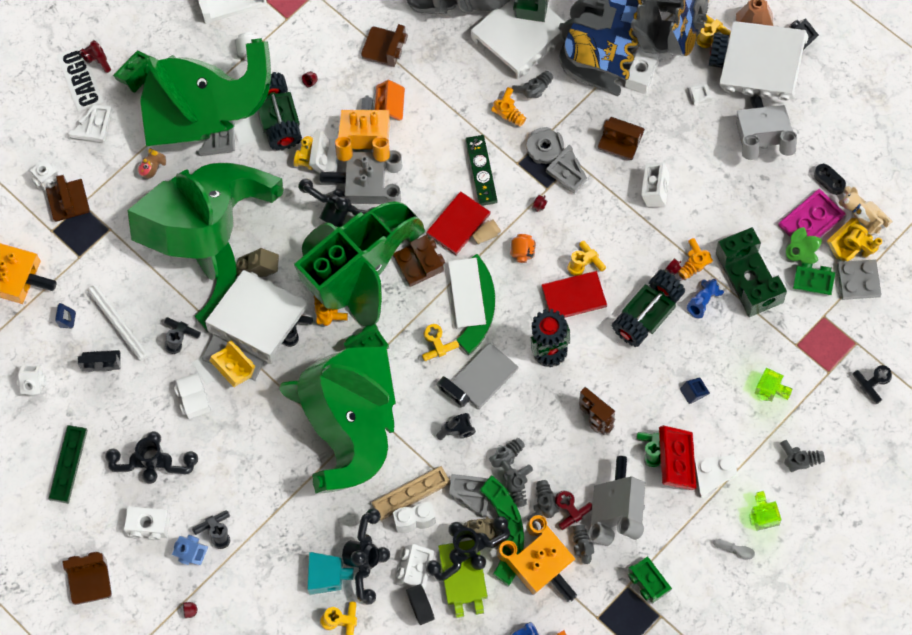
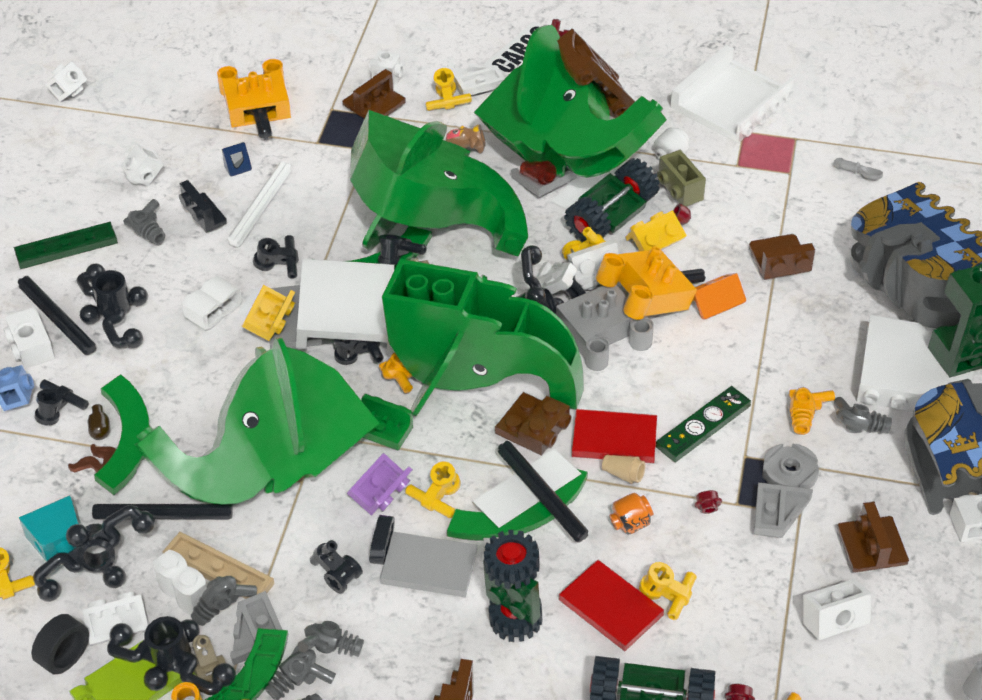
camera: 55 degrees right, 20 degrees down
none -> black axle [17,276,96,355]
none -> copper piece [68,444,116,473]
none -> dark brown cylinder [87,404,110,440]
none -> black axle [92,504,233,520]
none -> green tile [94,374,150,495]
none -> dark grey piece [123,199,165,245]
none -> dark grey piece [191,576,257,626]
none -> medium lavender bracket [347,453,413,516]
none -> black piece [378,234,427,265]
none -> yellow piece [426,68,472,111]
none -> black axle [498,441,588,543]
none -> clear red cone [520,161,556,185]
none -> white wing [536,262,577,295]
none -> reddish brown piece [557,28,635,118]
none -> yellow bracket [625,210,687,251]
none -> olive brick [657,149,706,206]

